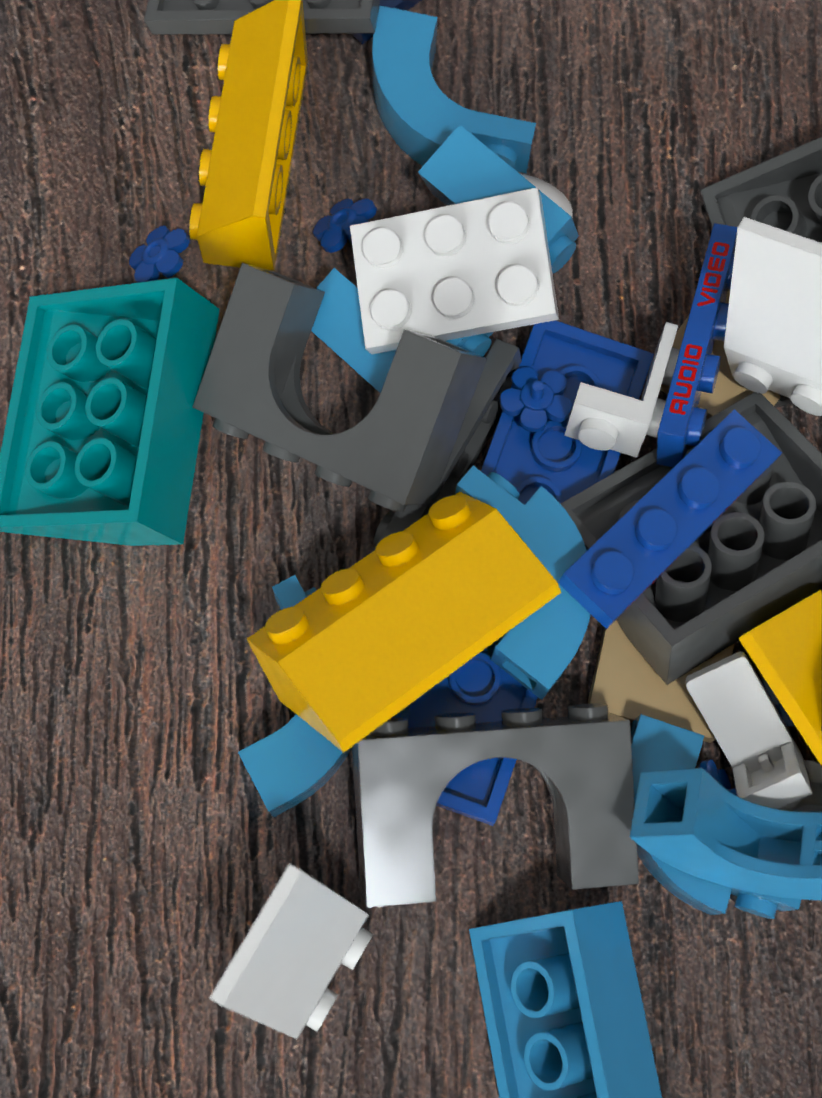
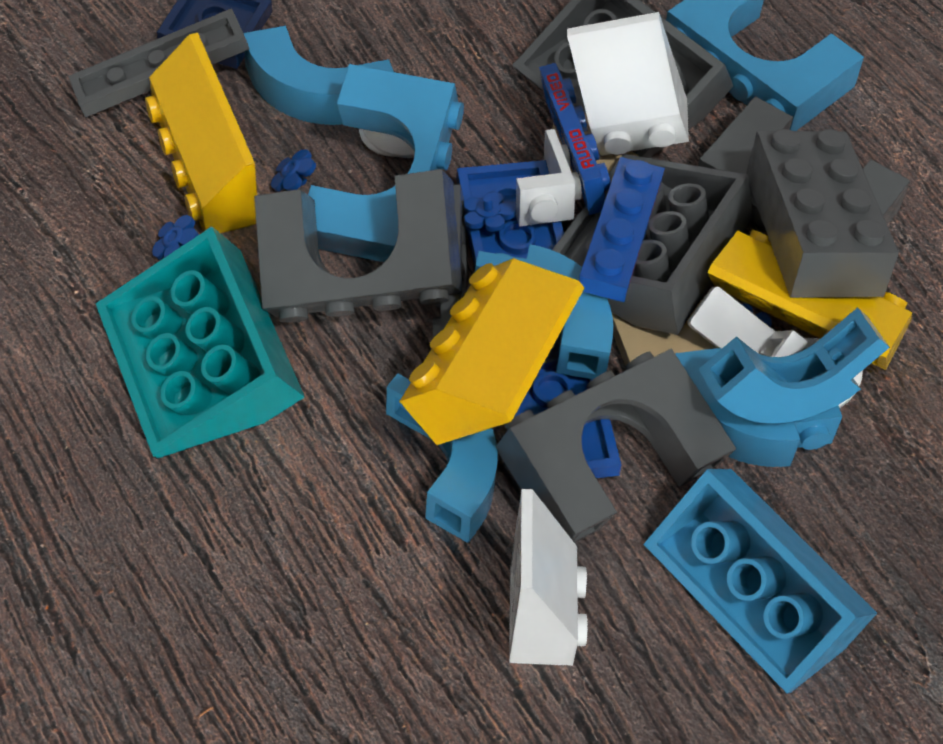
camera: 30 degrees left, 20 degrees down
white plate [350,187,559,354] -> none

